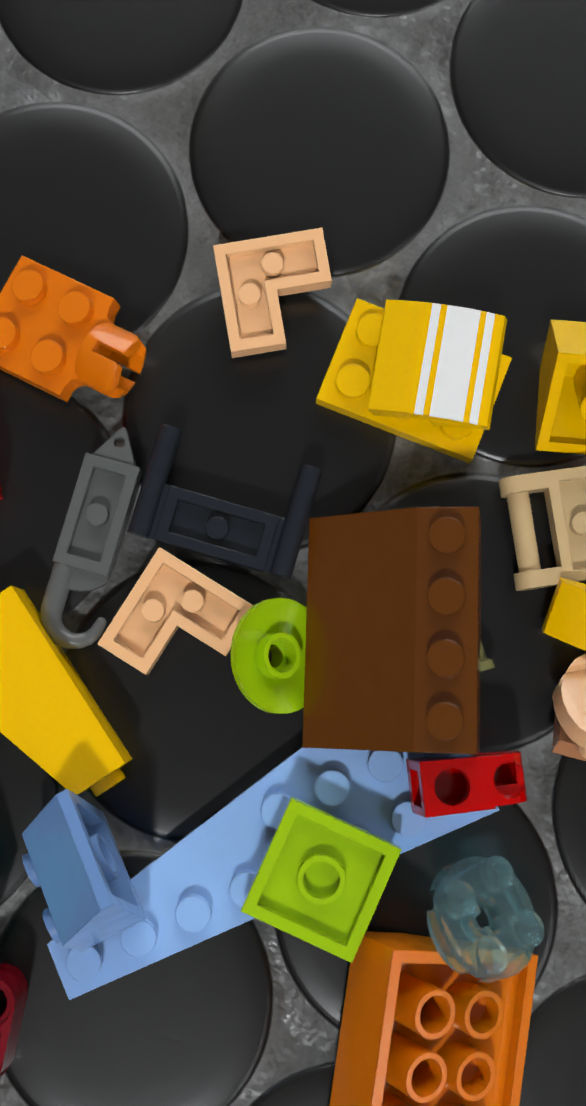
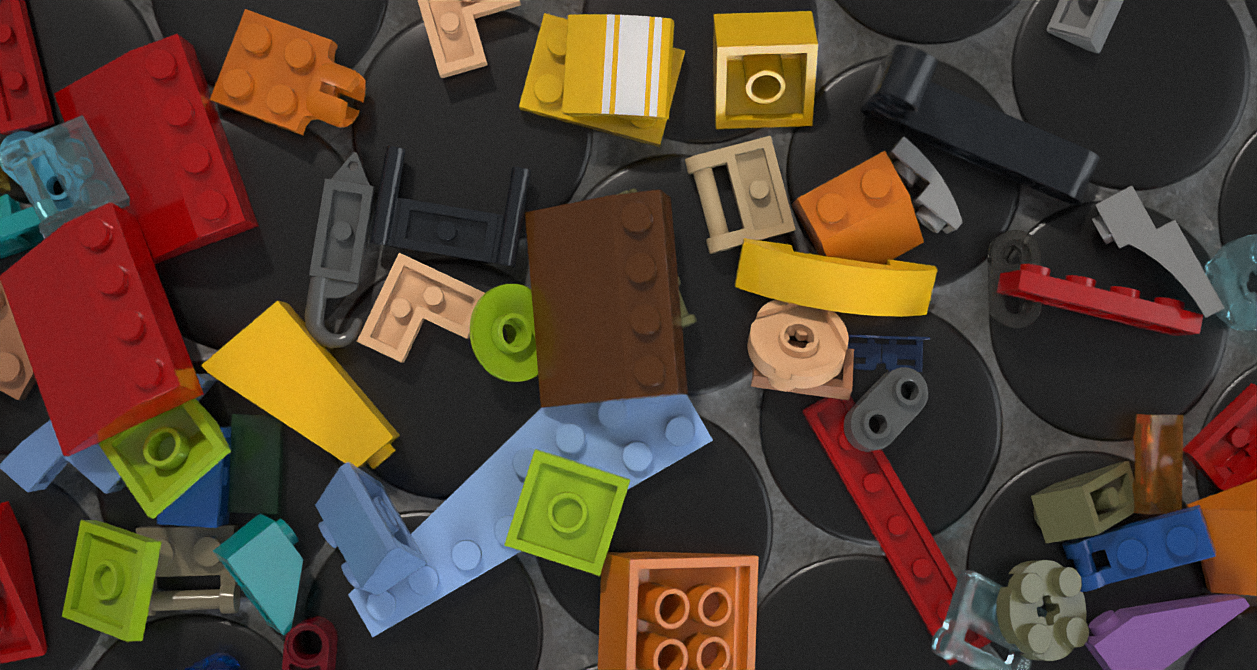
camera: 10 degrees left, 5 degrees up
red leg [406,751,527,818] -> none
clear light blue plate [427,855,545,983] -> none

